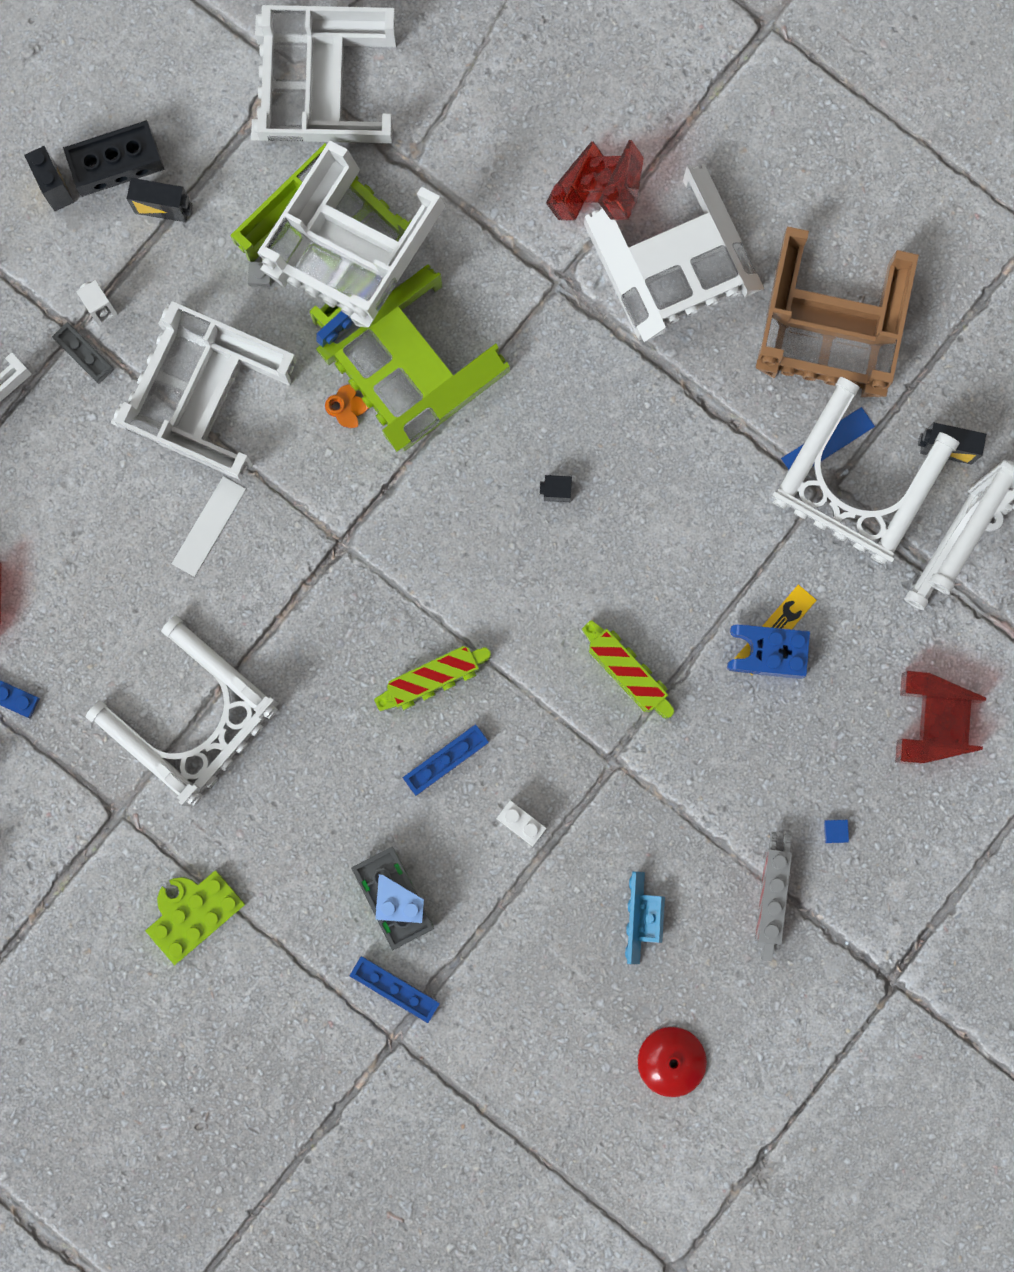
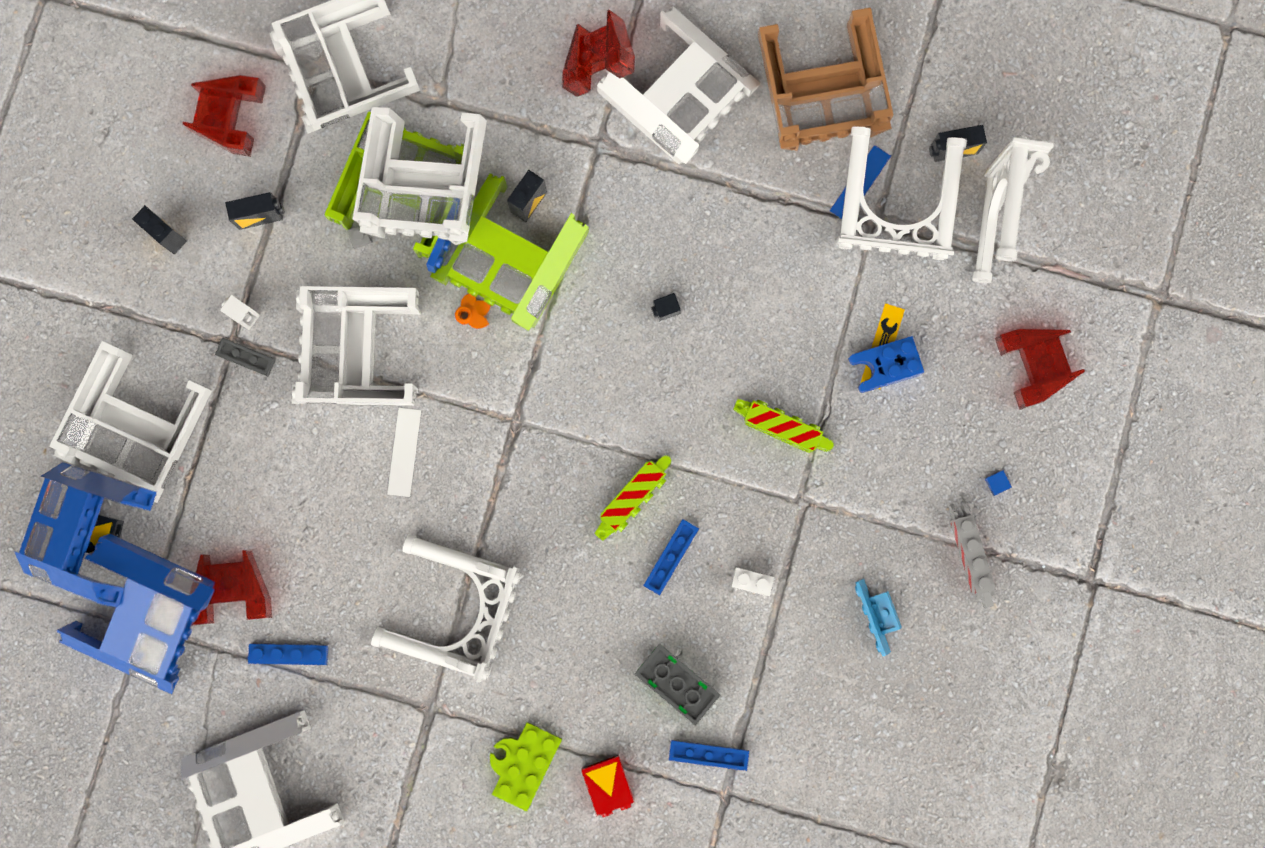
camera: 20 degrees left, 0 degrees up
black brick [63,120,165,197] -> none
light blue wing [375,875,424,923] -> none
red dish [637,1027,707,1097] -> none
none -> clear red wedge [182,75,266,157]
none -> black brick [507,169,547,222]
none -> red brick [581,755,634,818]

